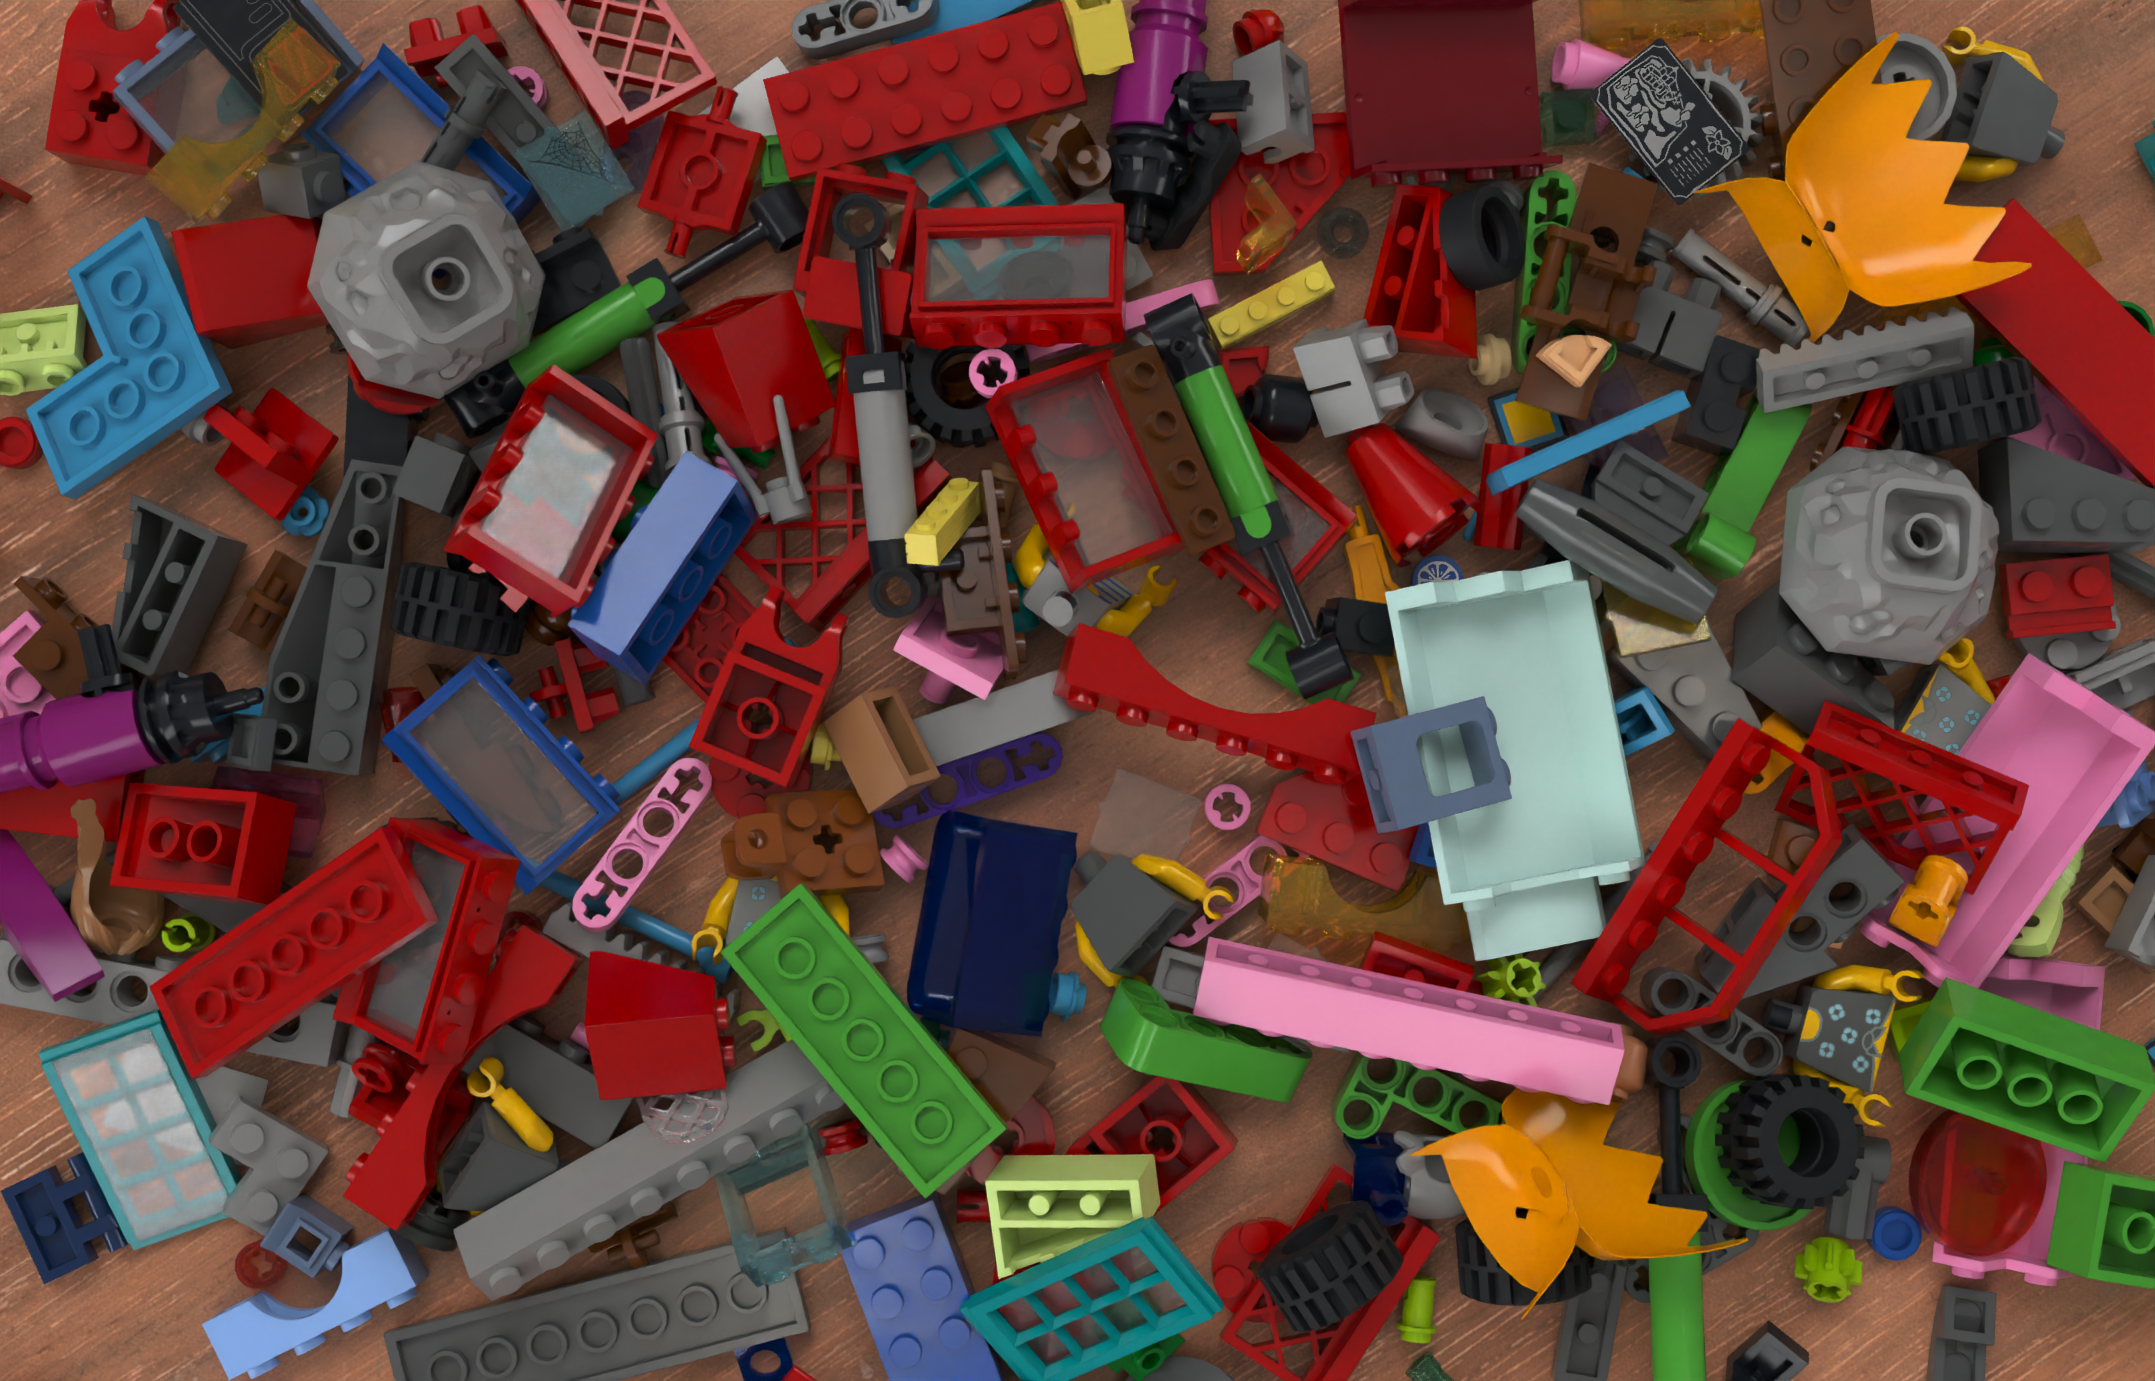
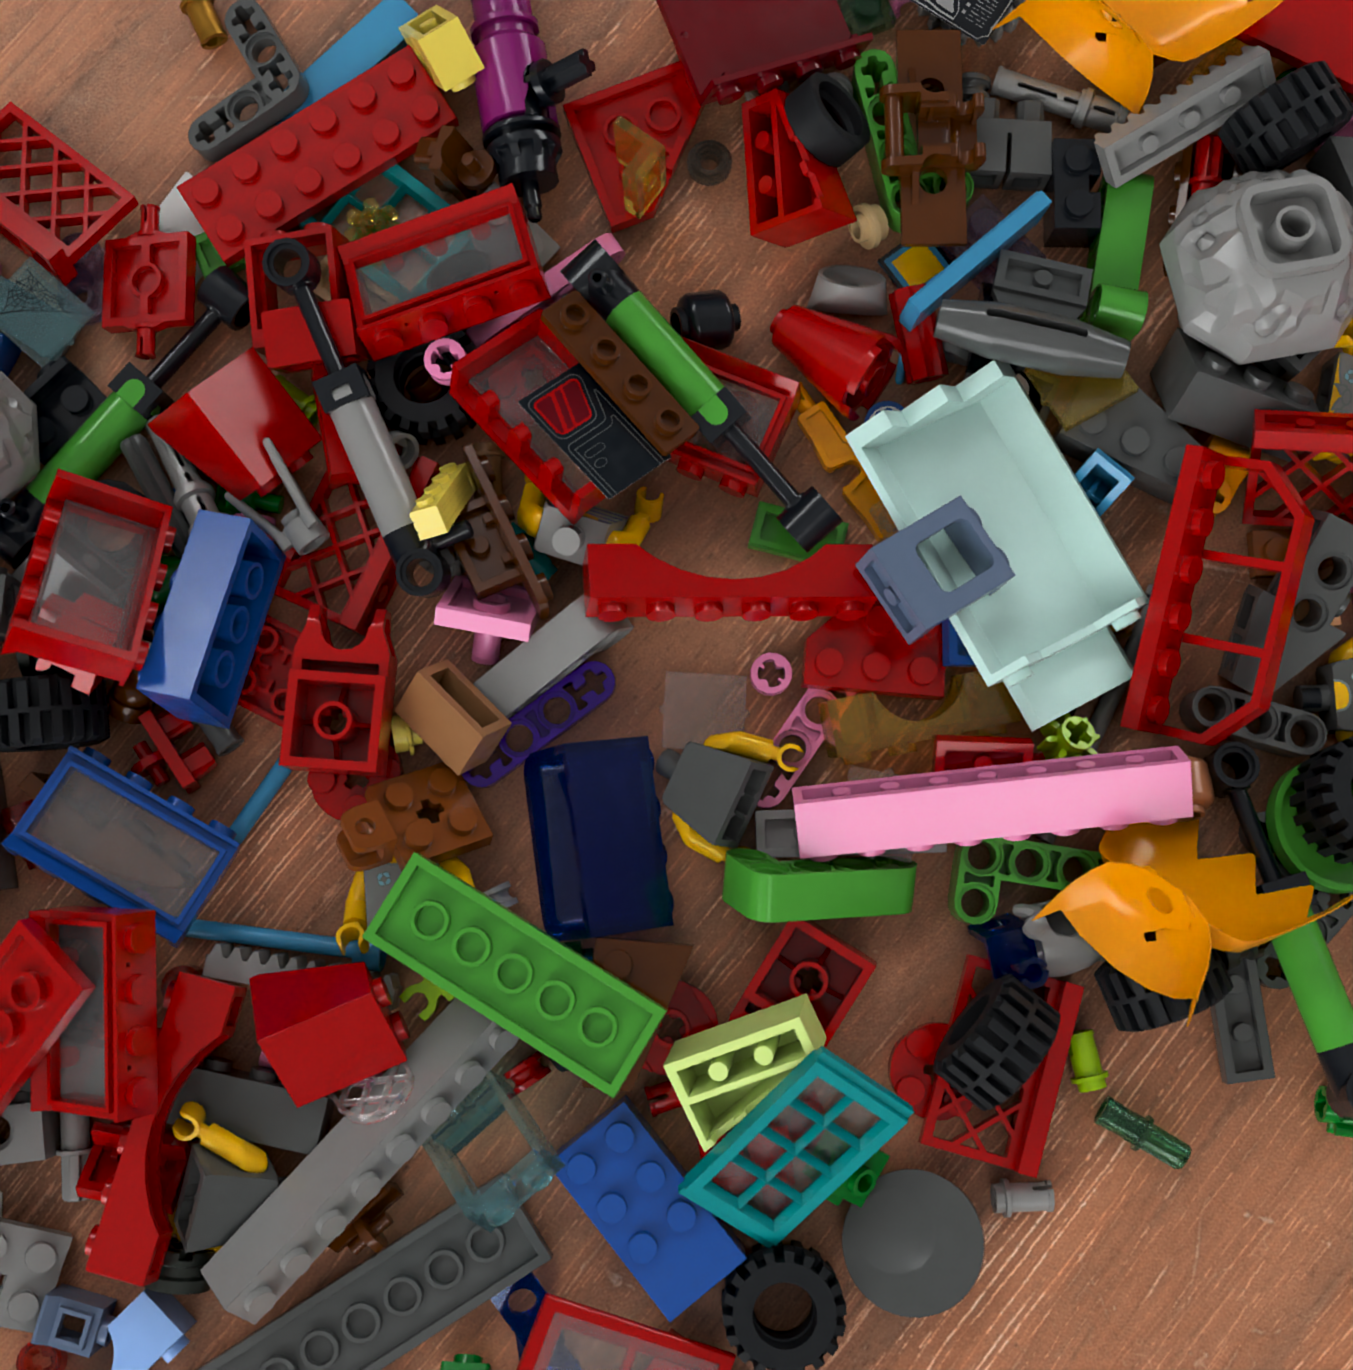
camera: 10 degrees left, 5 degrees down
red bush [352,1043,406,1093] -> none
bright pink beam [572,758,712,932] -> none
bright pink bush [879,834,929,885] -> none
dark azure plate [1046,971,1087,1022] -> none
black piece [1144,120,1242,251] -> none
light yellow piece [1207,260,1336,350] -> none
red tile [1218,346,1269,399] -> none
light grey hinge [1232,40,1315,164] -> none
red plate [1233,9,1285,57] -> none
light grey hips [1293,319,1414,438] -> none
black bracket [1315,597,1394,657] -> none
light nougat tile [1535,334,1612,387] -> none
none -> clear yellow plant [344,198,400,242]
none -> black sticker [518,363,671,499]

